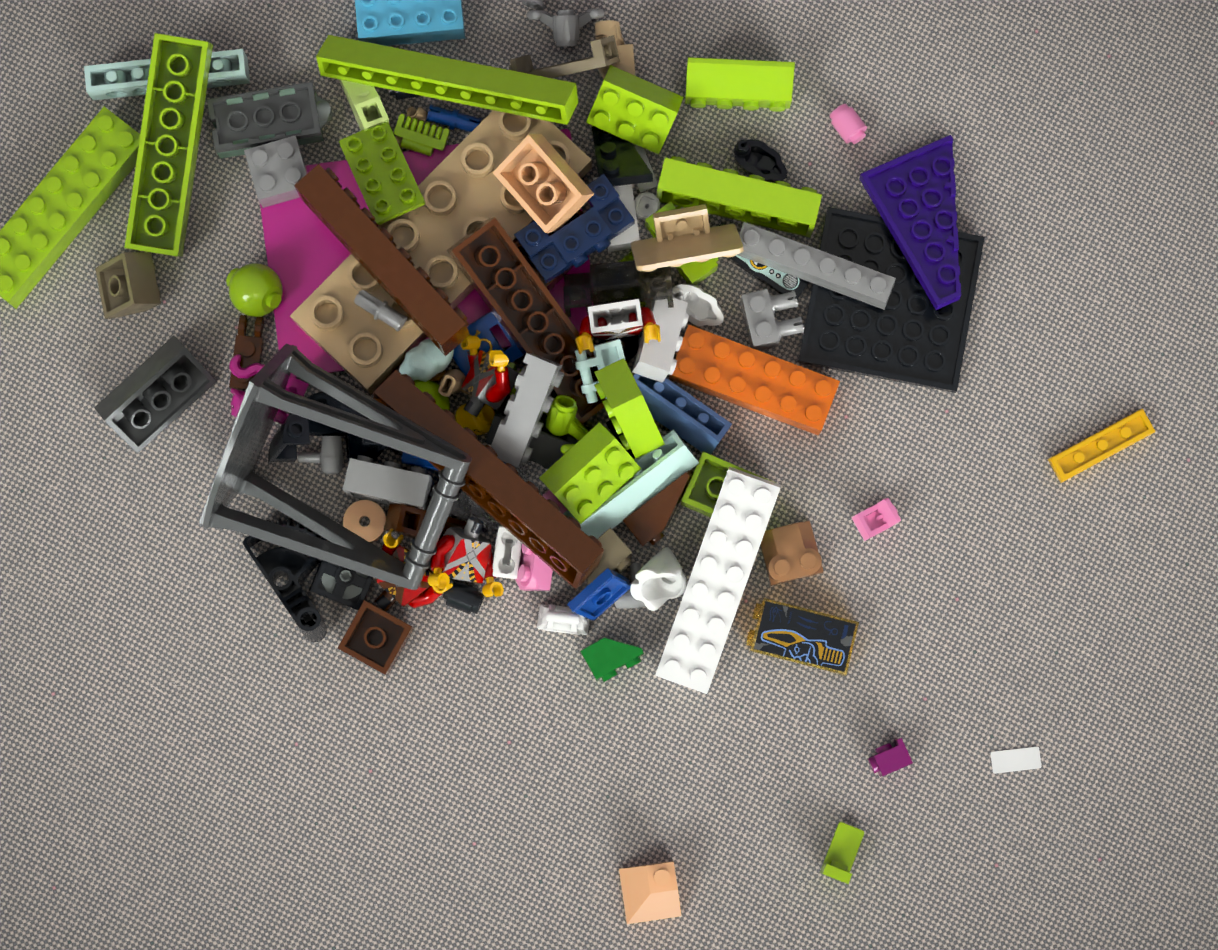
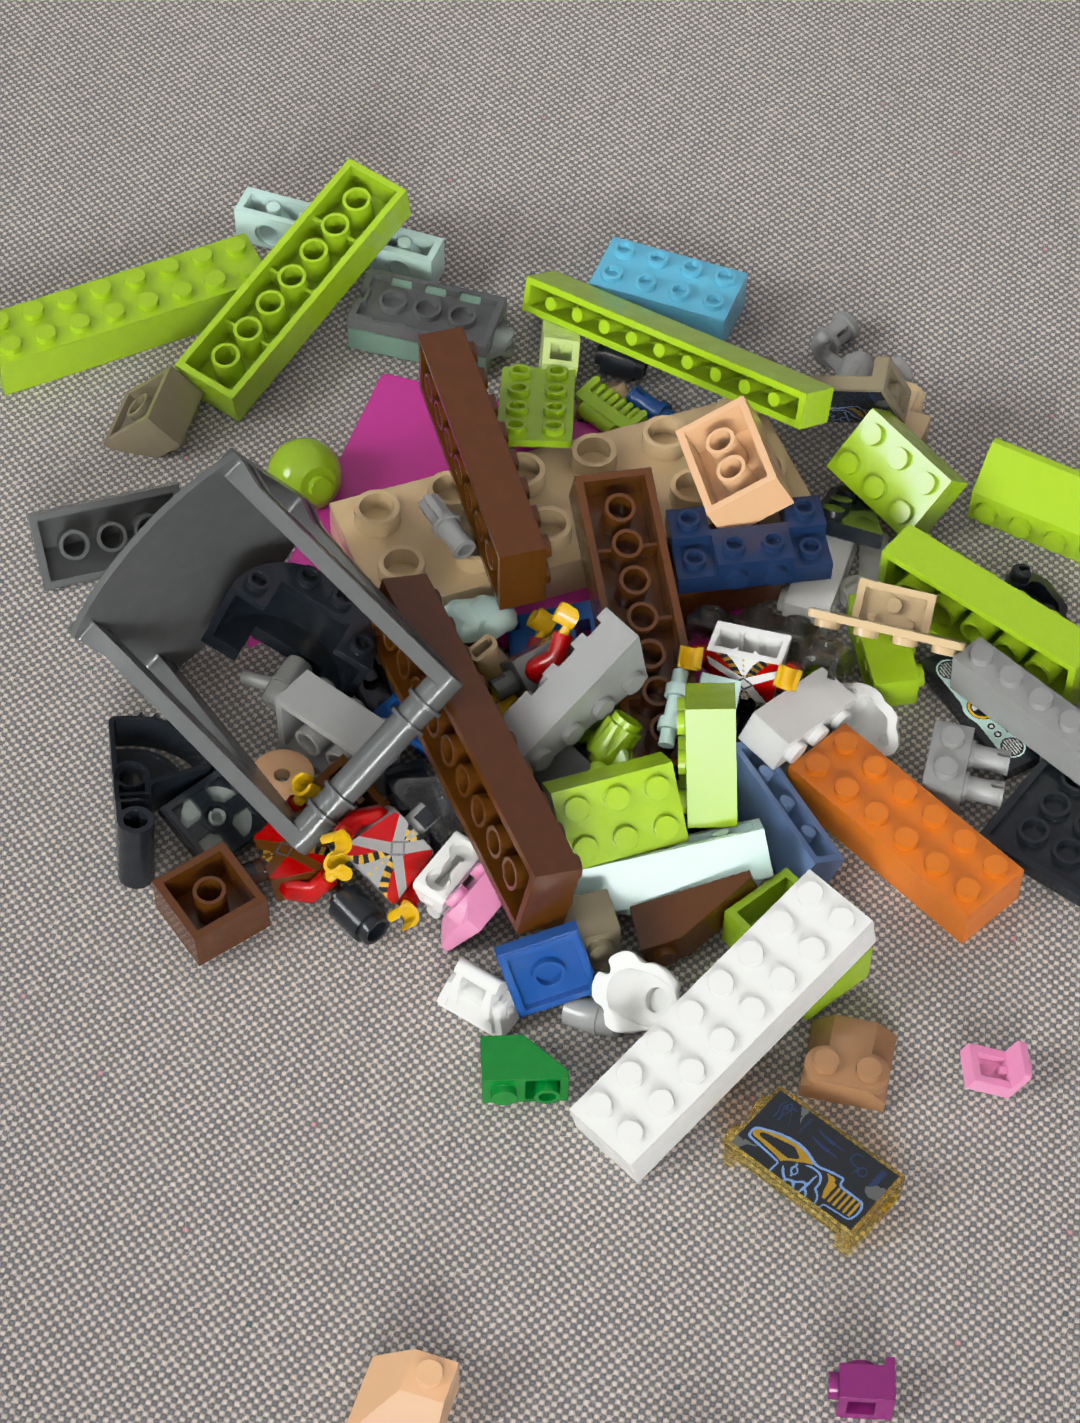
camera: 25 degrees right, 30 degrees down
light grey brick [244,135,308,208] -> none

